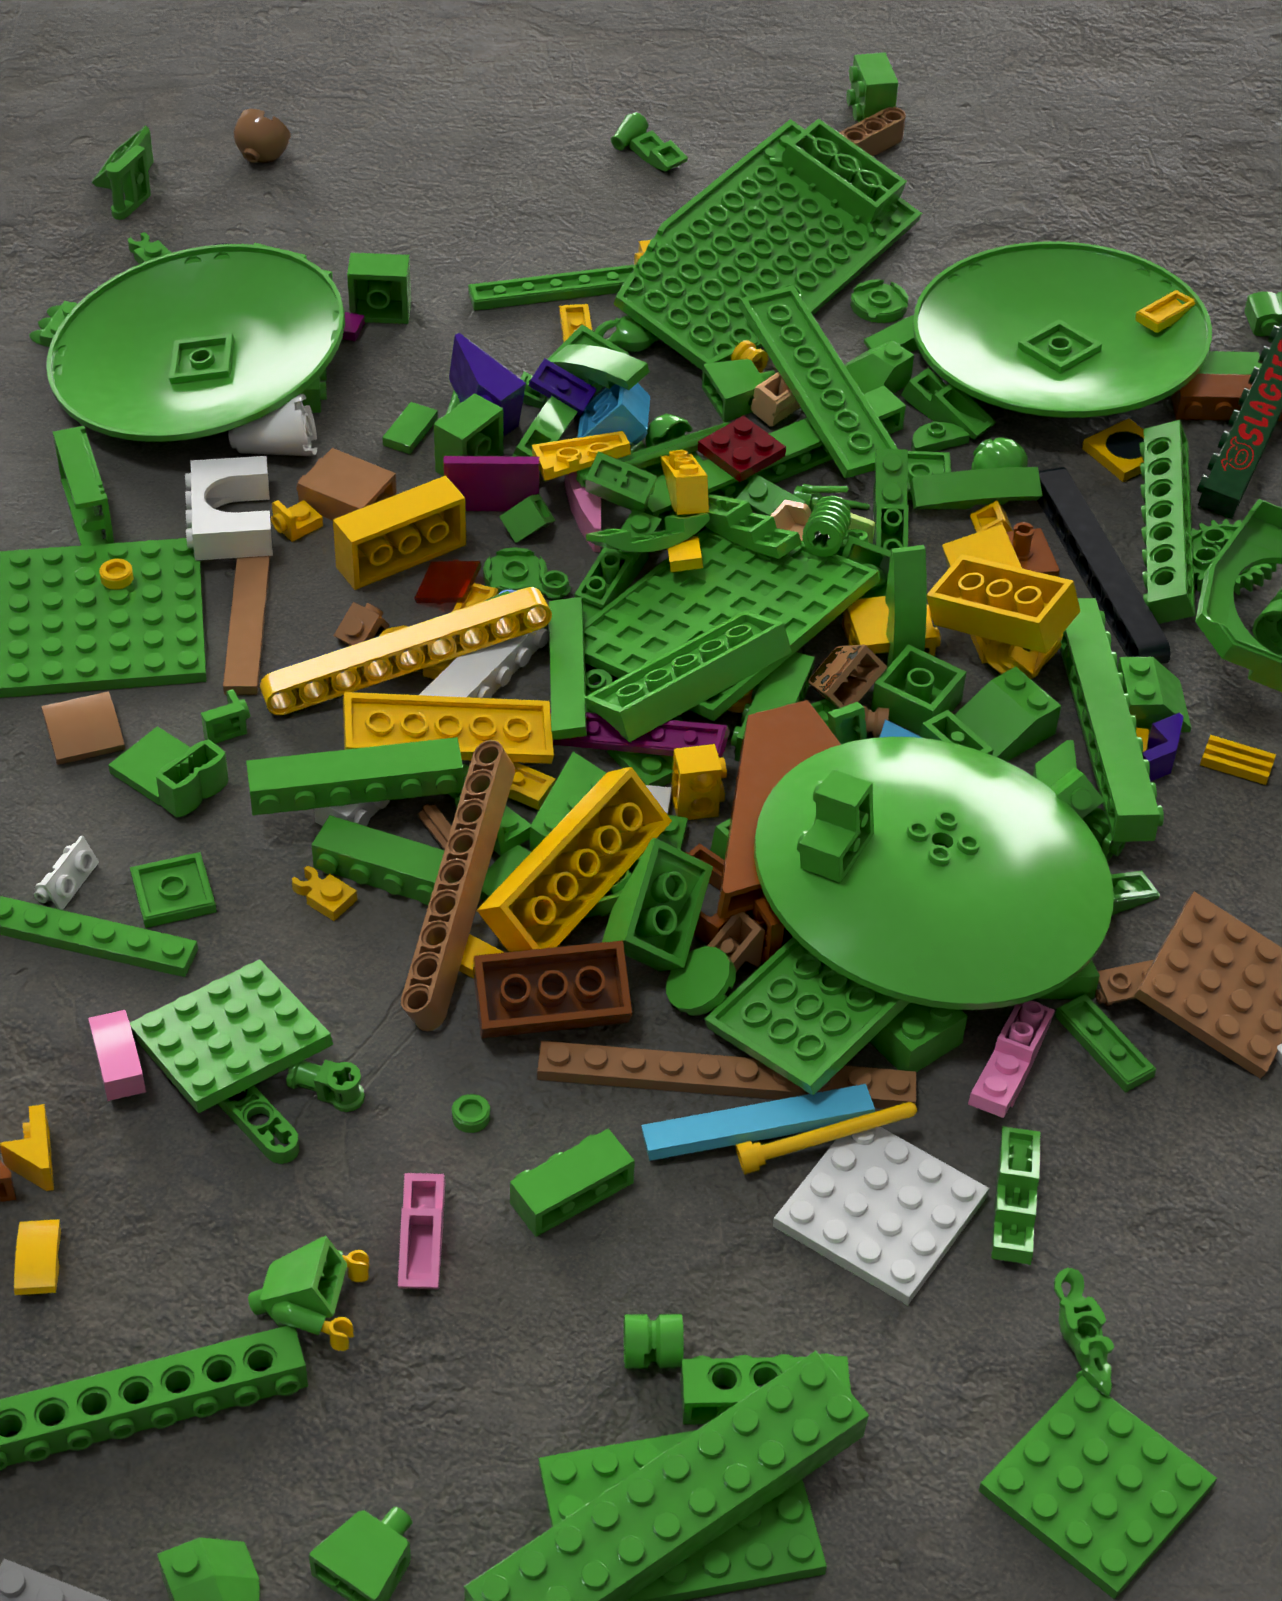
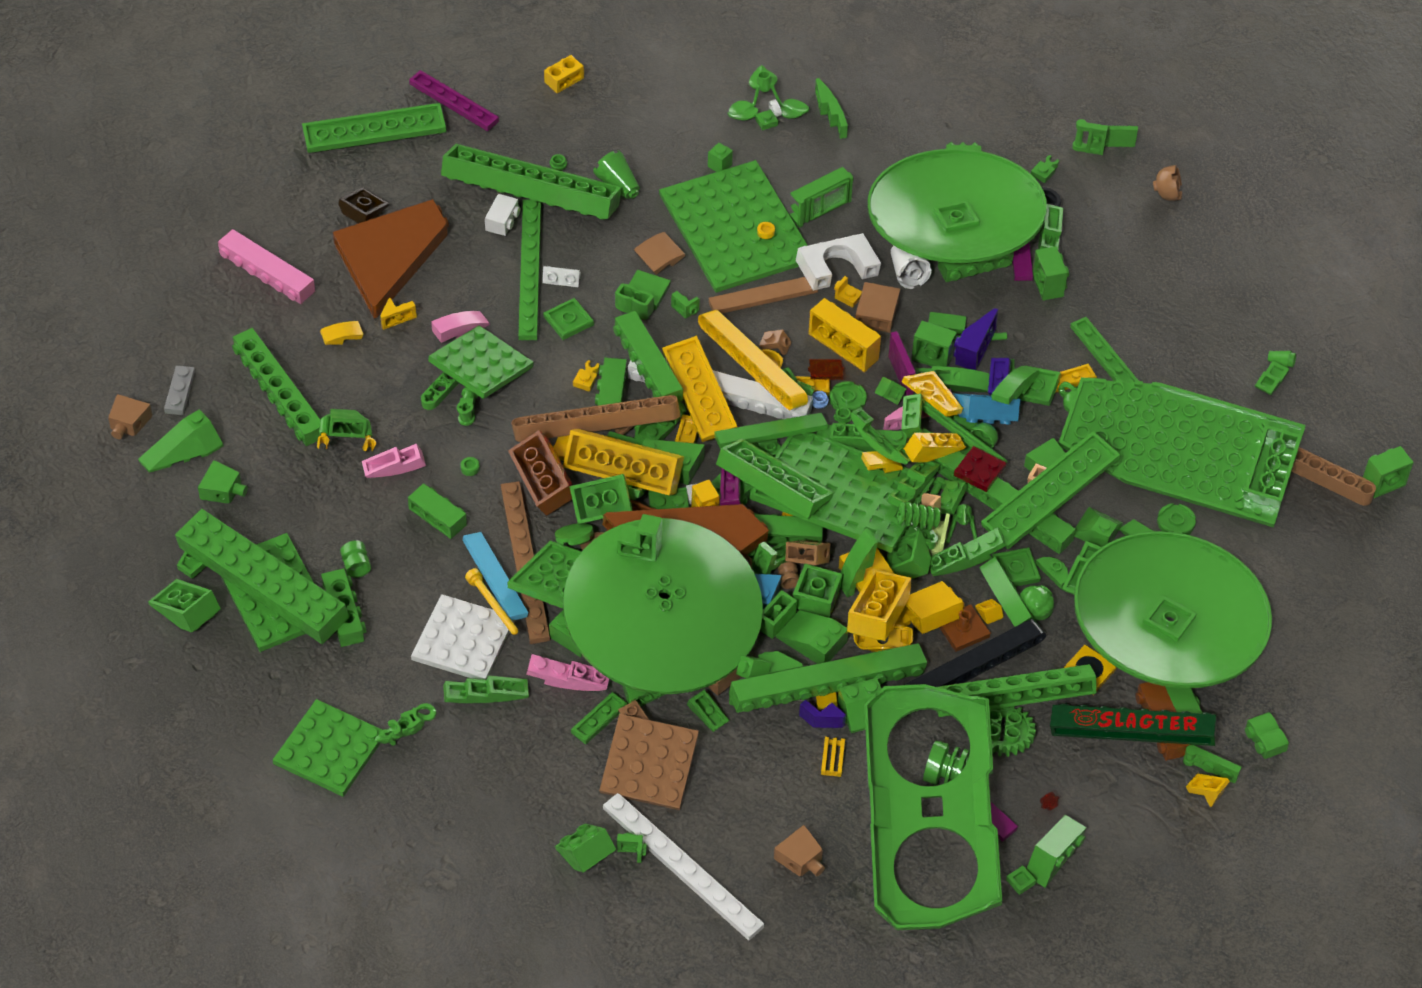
camera: 75 degrees right, 5 degrees up
yellow tile [1135,290,1195,333] -> none

